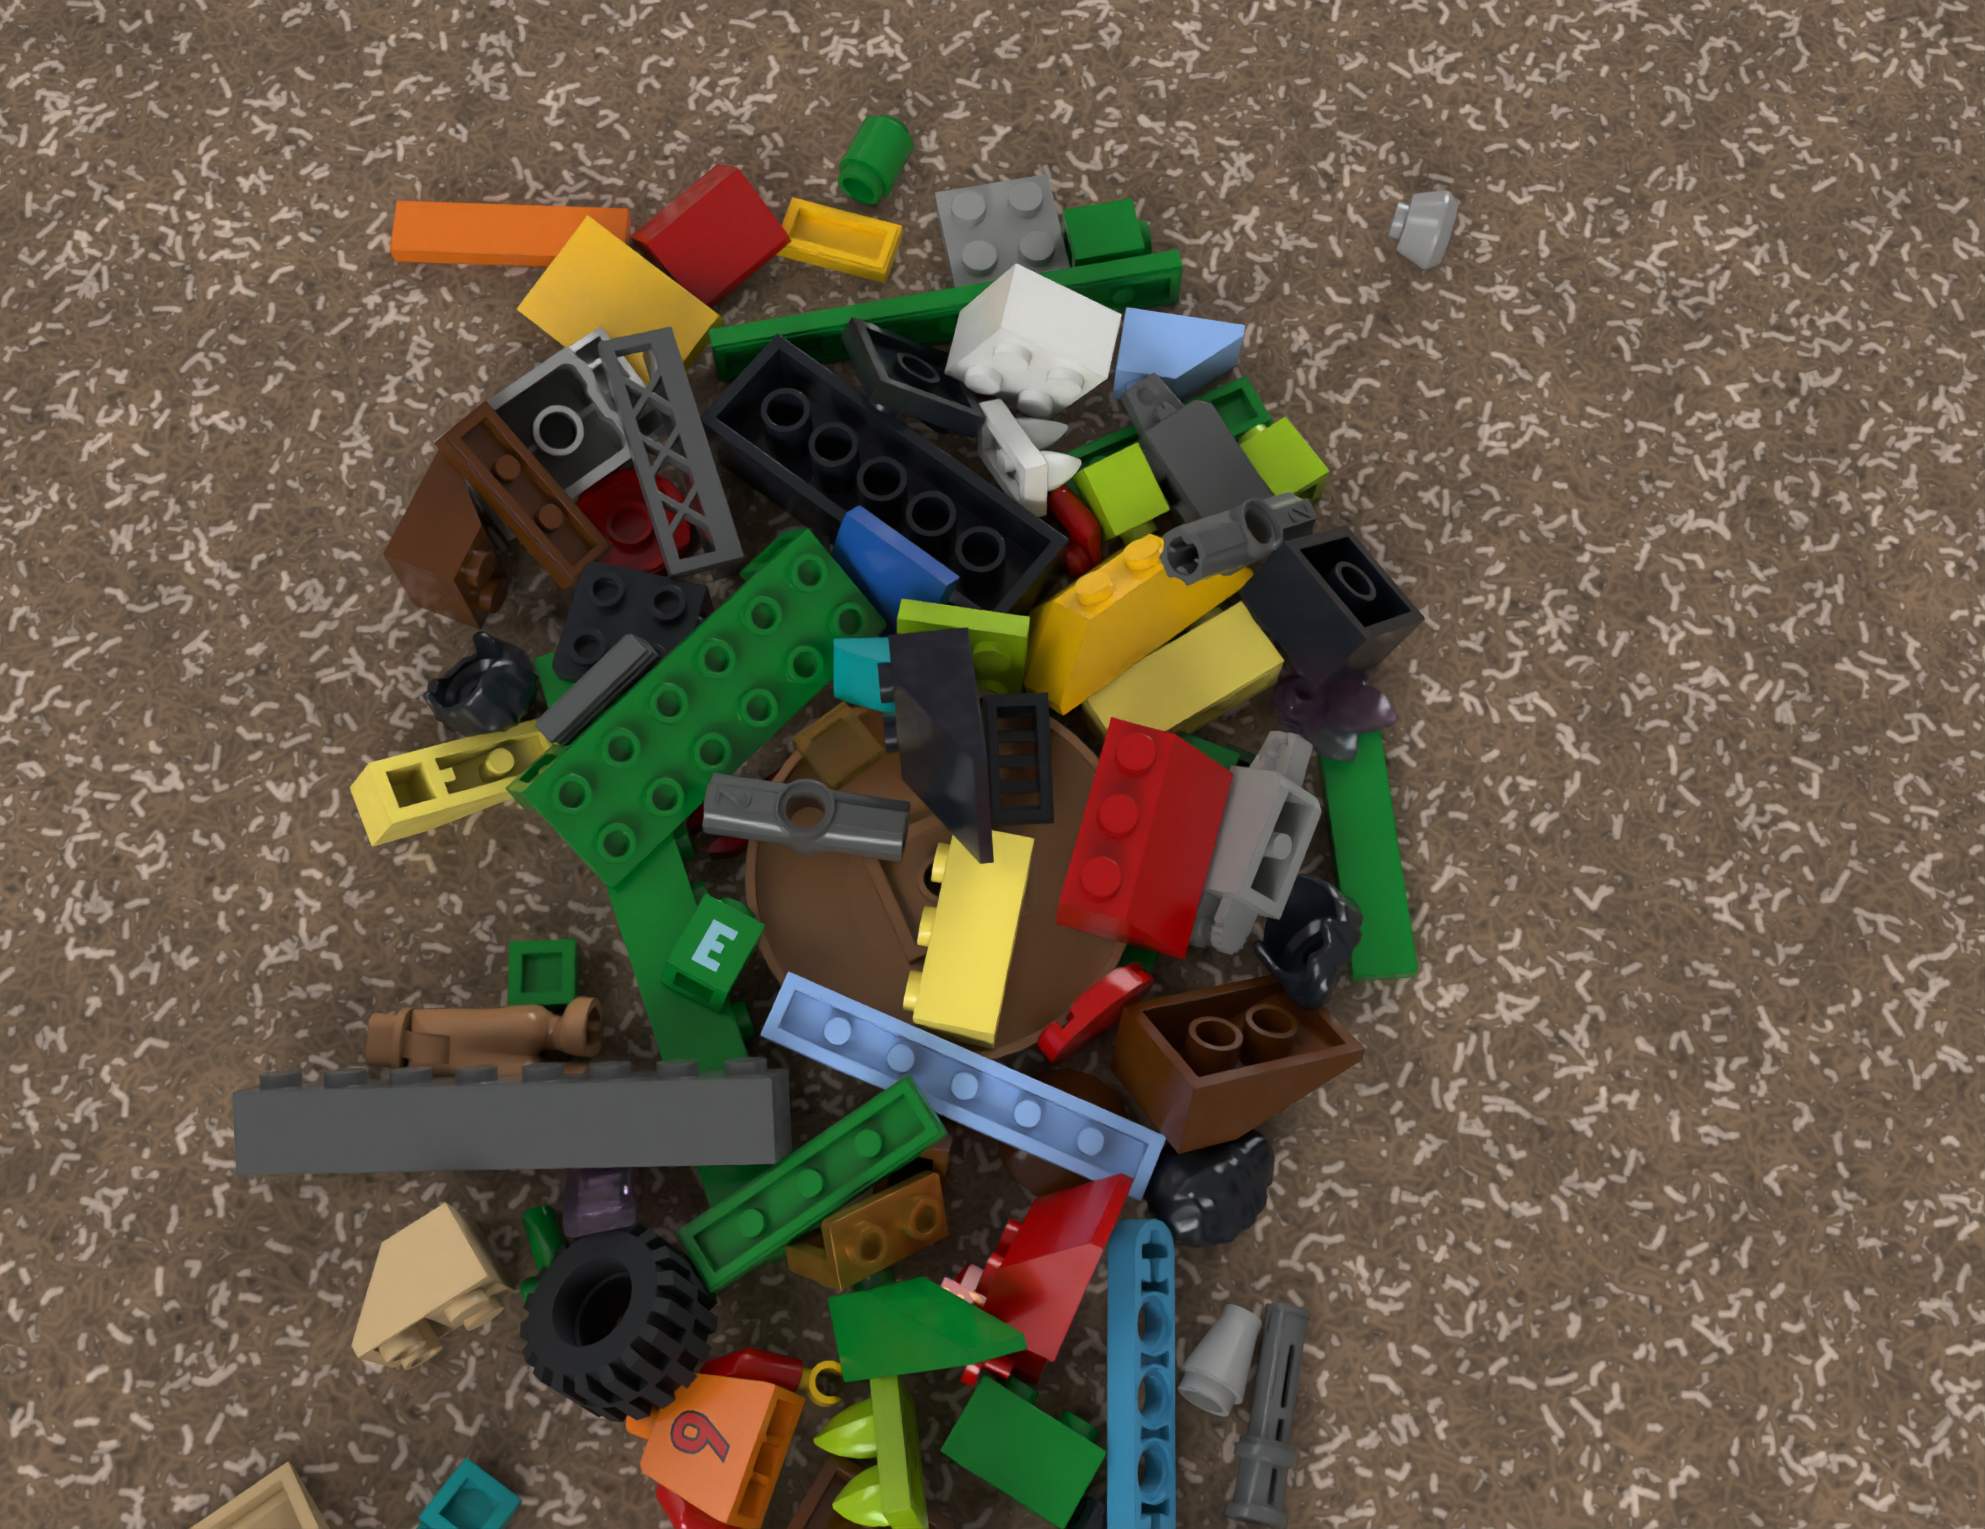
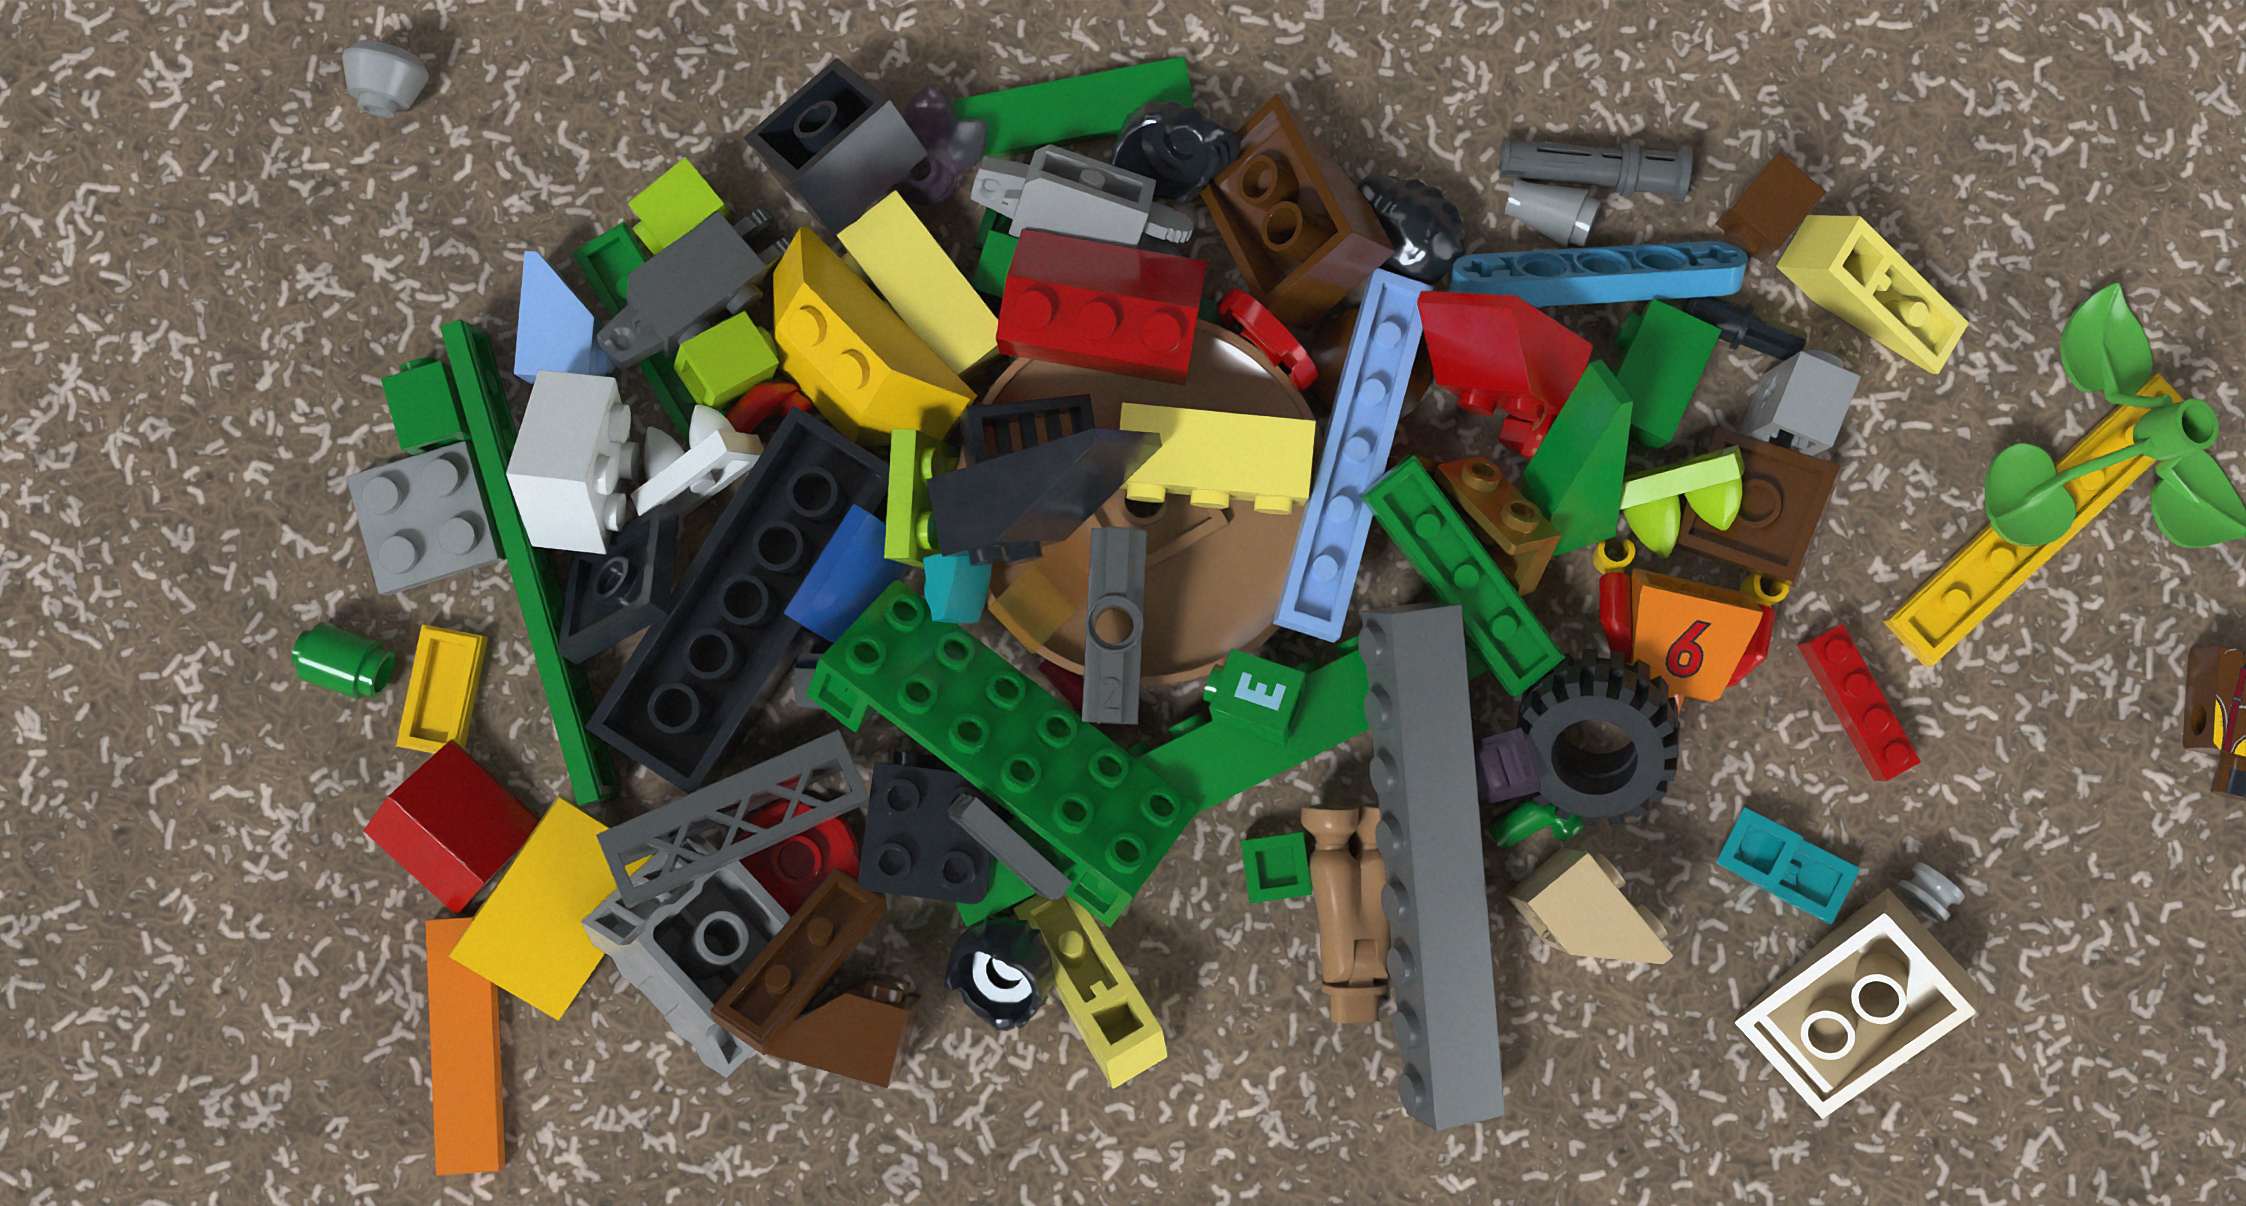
camera: 90 degrees left, 15 degrees up
dark grey piece [1159,491,1318,586] -> none

